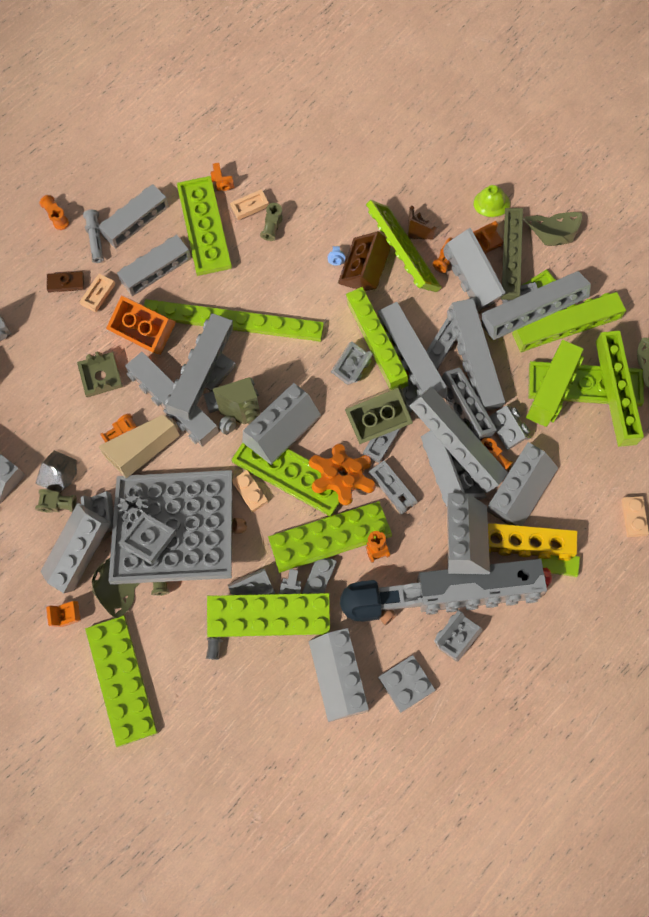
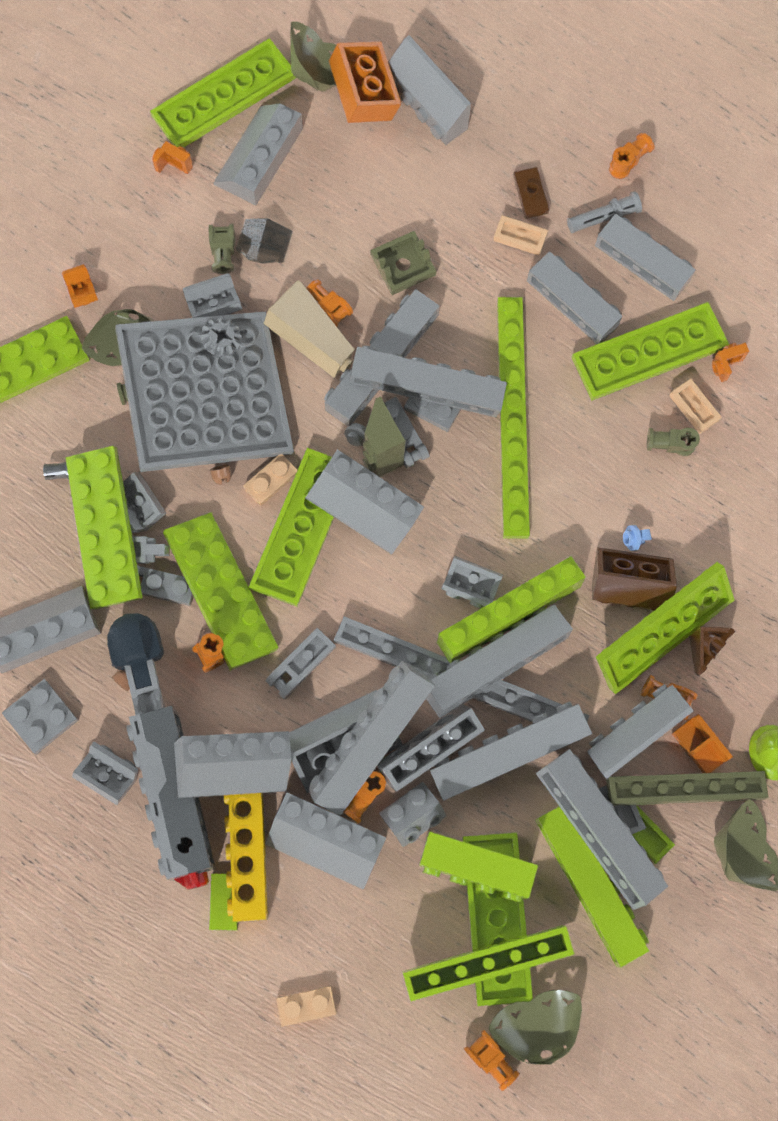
camera: 75 degrees right, 5 degrees up
light grey slope [40,503,111,593] -> none
orange brick [106,295,176,355] -> none
light grey plate [118,512,176,565] -> none
orange plate [309,444,376,505] -> none
olive slope [345,385,413,444] -> none

